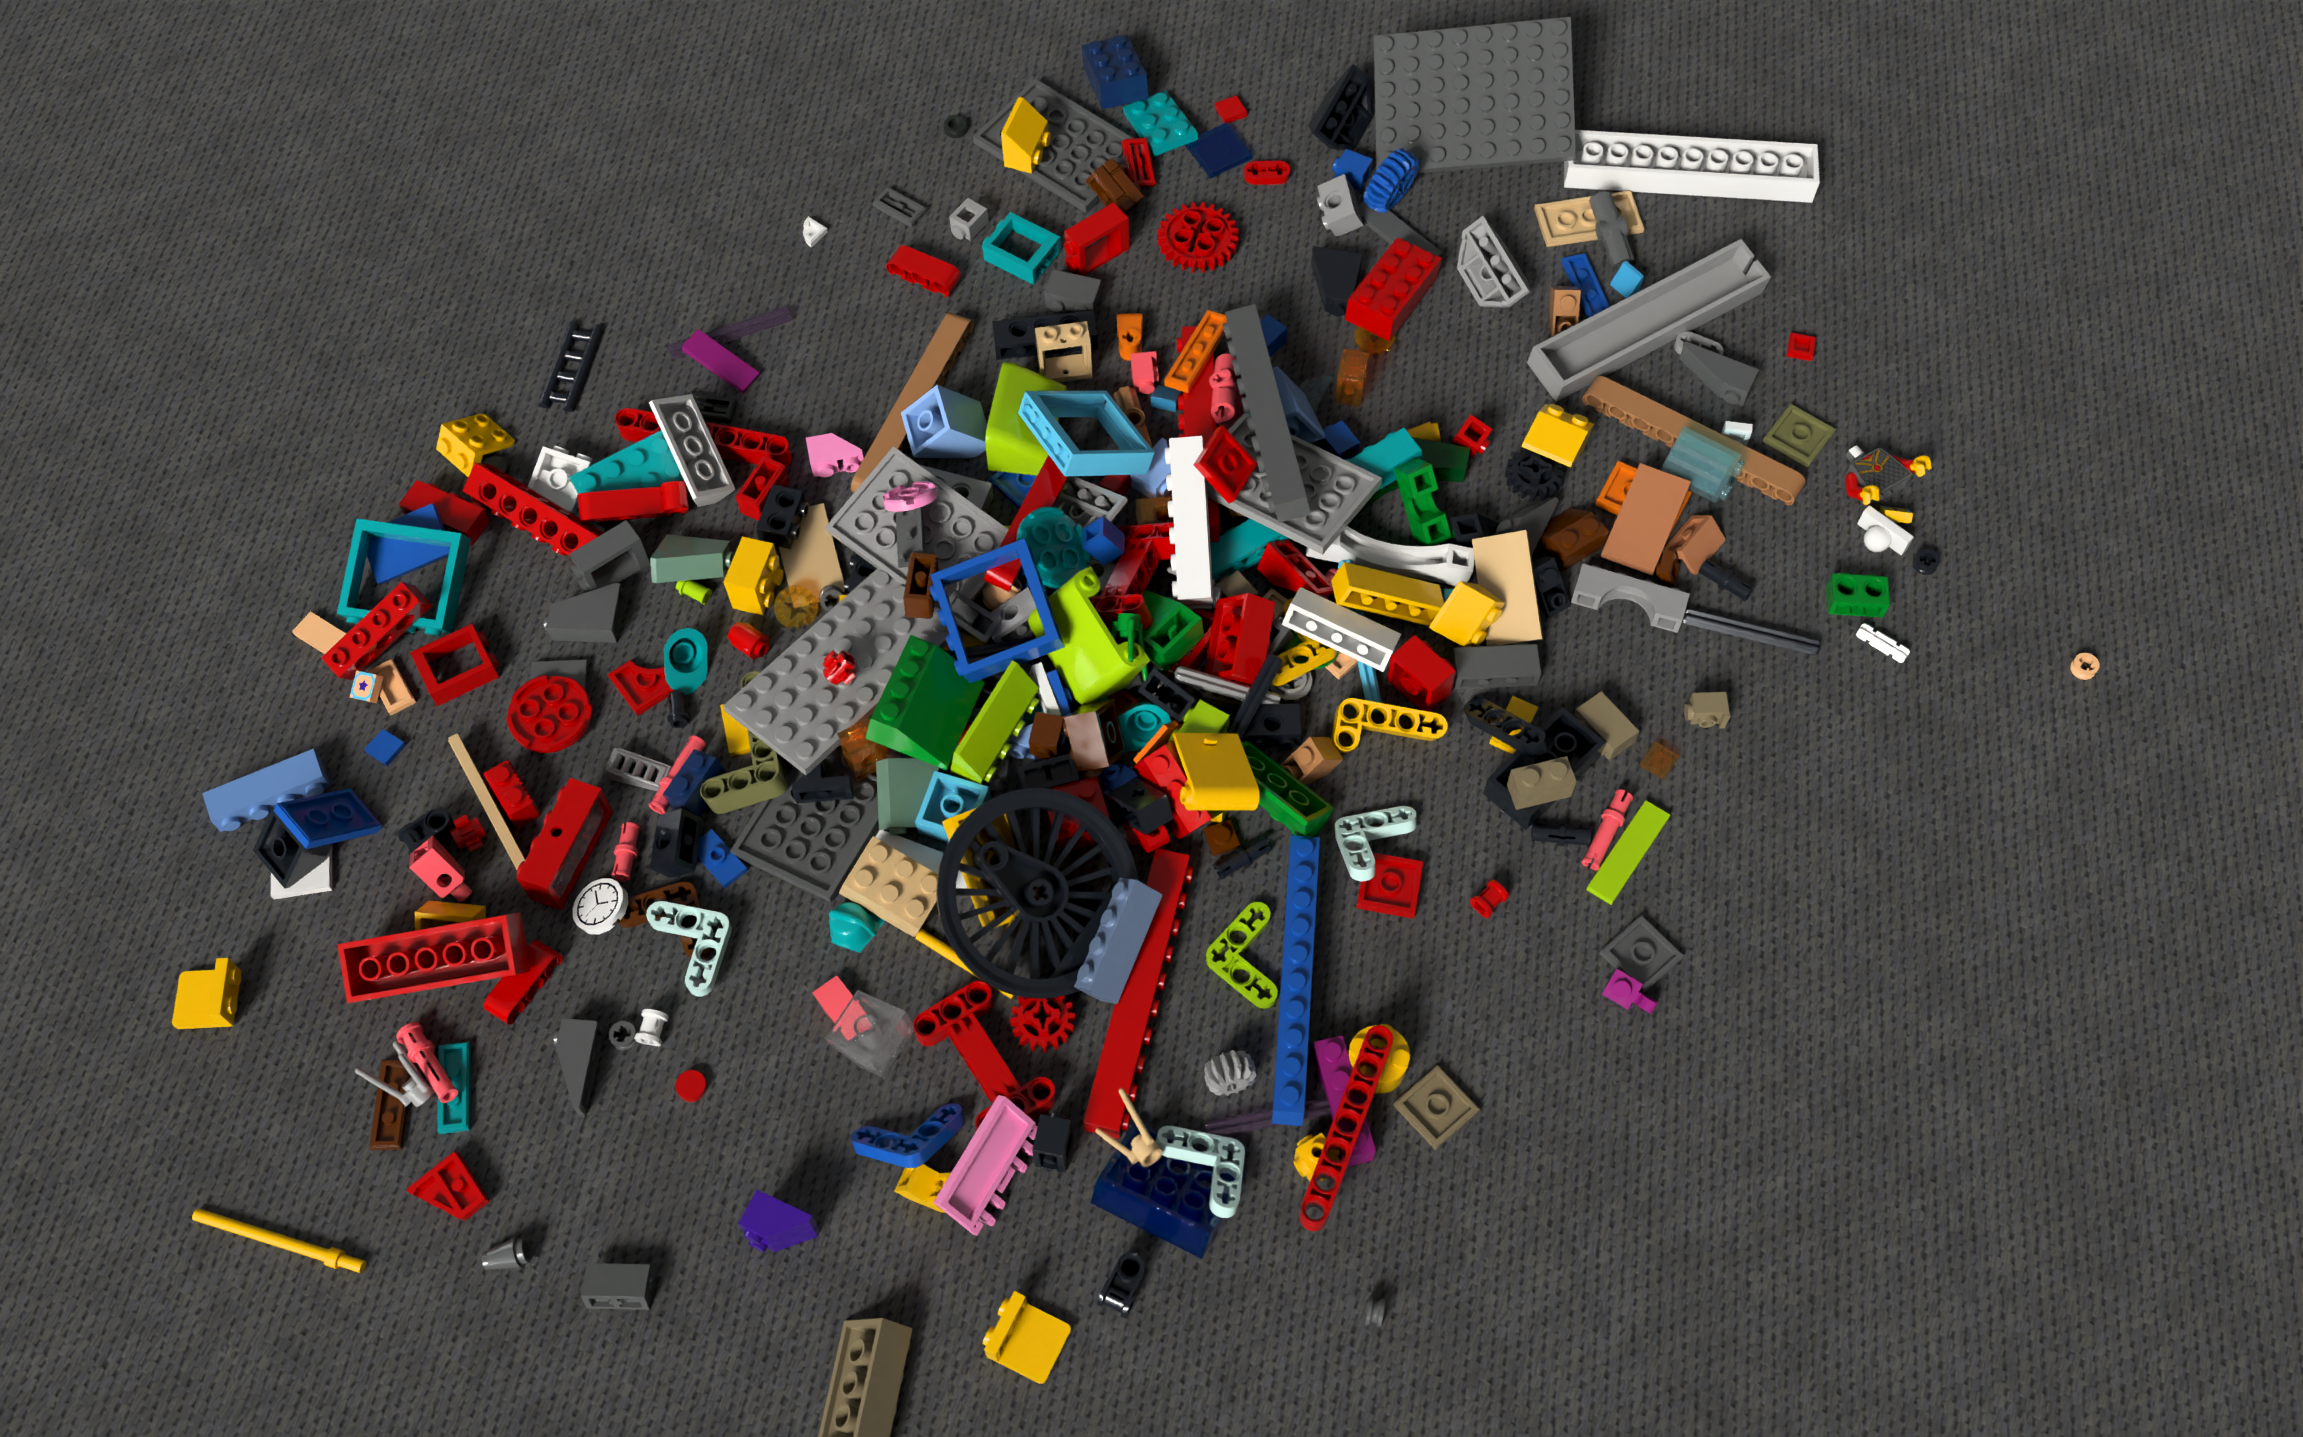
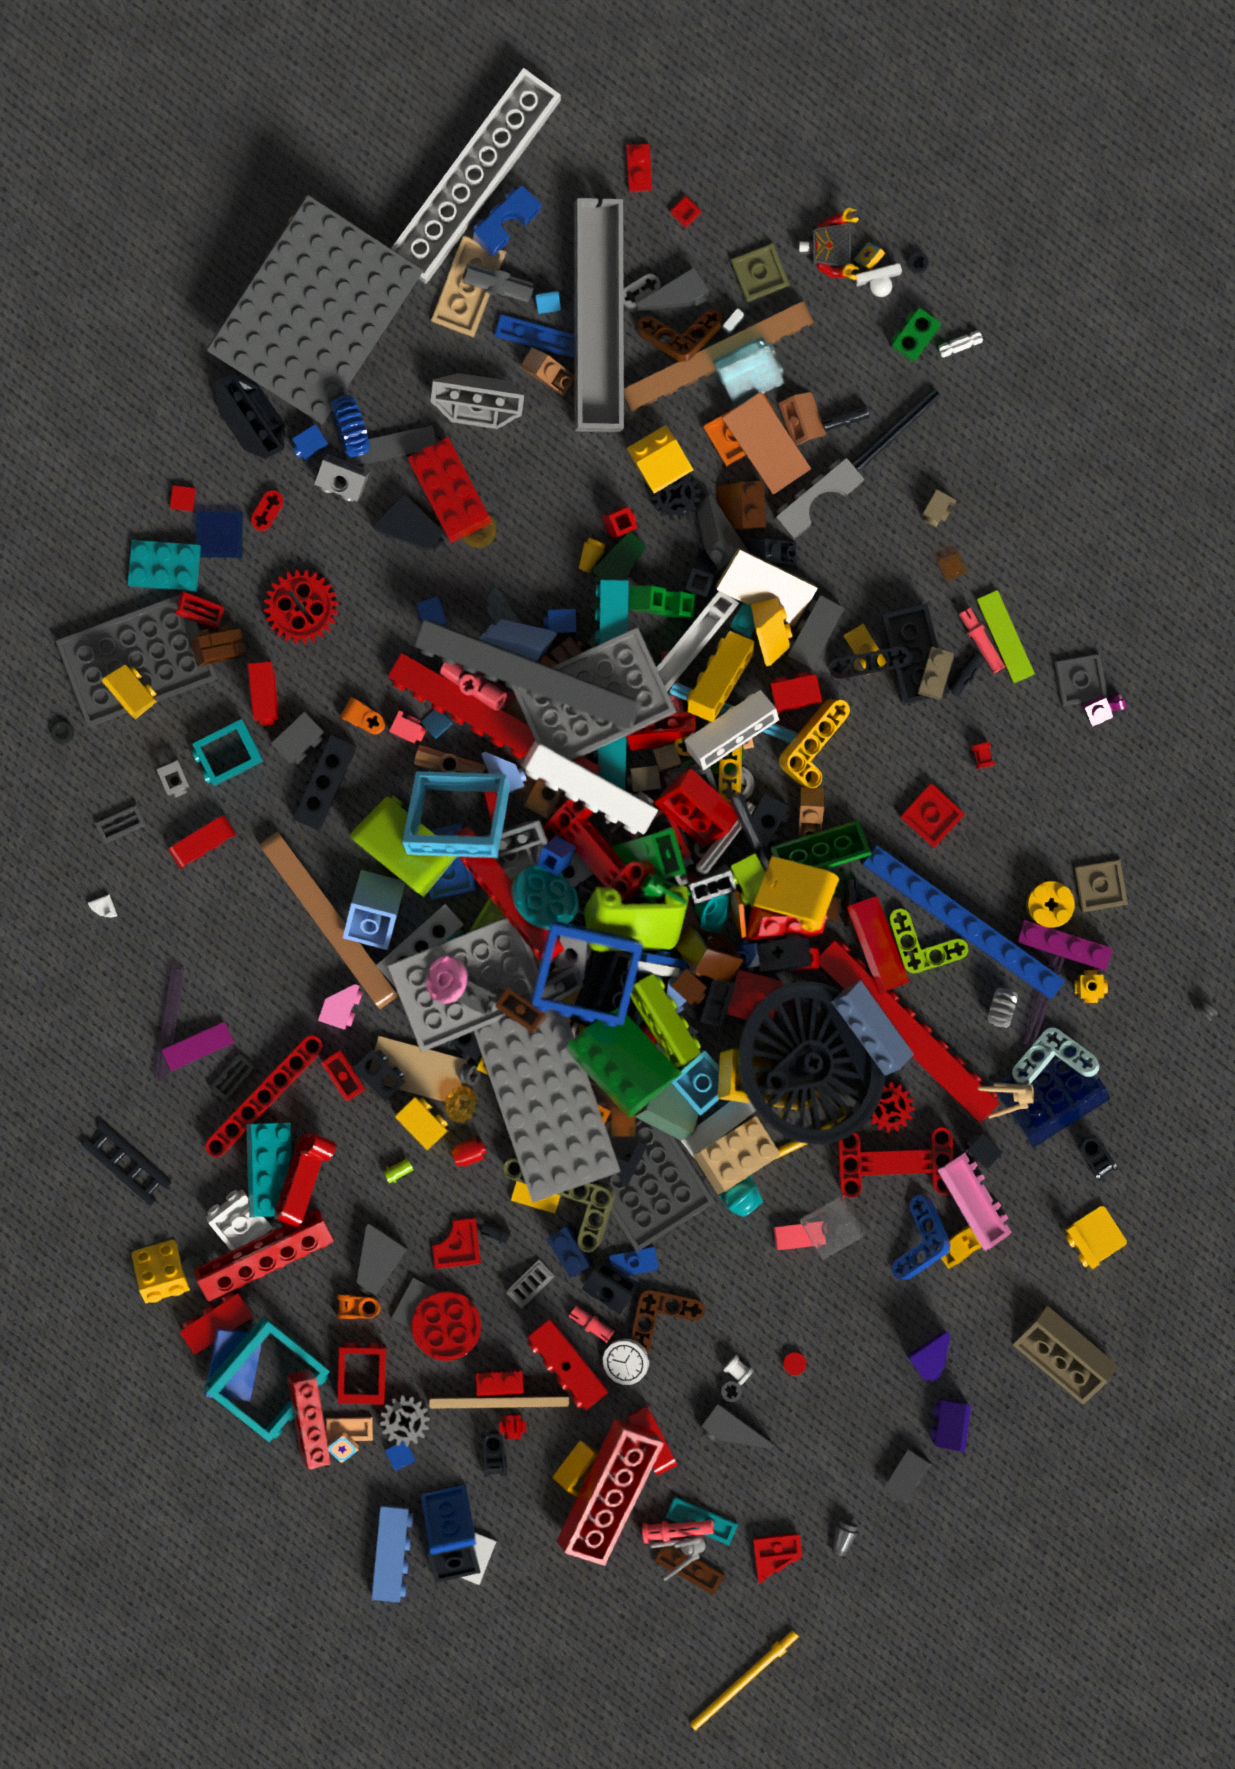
camera: 65 degrees left, 25 degrees up
yellow bracket [172,958,241,1029] -> none
light nougat tile [292,611,346,654] -> none
coral torso [409,835,472,903] -> none
dark grey window [570,520,651,593] -> none
light aqua beam [646,901,732,996] -> none
white slope [649,394,736,507] -> none
coral pin [649,736,706,814] -> none
sand green slope [650,534,734,583] -> none
teal piece [663,628,708,695] -> none
red gear [822,650,858,685] -> none
tan window [1035,321,1093,383] -> none
dark blue brick [1081,35,1149,109] -> none
orange tile [1164,310,1227,393] -> none
red tile [1193,425,1258,504] -> none
red beam [1299,1025,1393,1231] -> none
clear orange brick [1335,348,1370,407] -> none
light aqua beam [1335,806,1417,881] -> none
dark tan brick [1574,691,1639,761] -> none
reddish brown plate [1656,551,1680,588] -> none
light nougat bush [2070,653,2100,680] -> none
none -> orange piece [336,1294,381,1319]
none -> light grey gear [380,1395,430,1447]
none -> blue arch [473,185,541,258]
none -> red plate [627,144,652,192]
none -> reddish brown beam [637,309,723,362]
none -> red tile [847,896,910,993]
none -> dark purple slope [931,1399,971,1452]

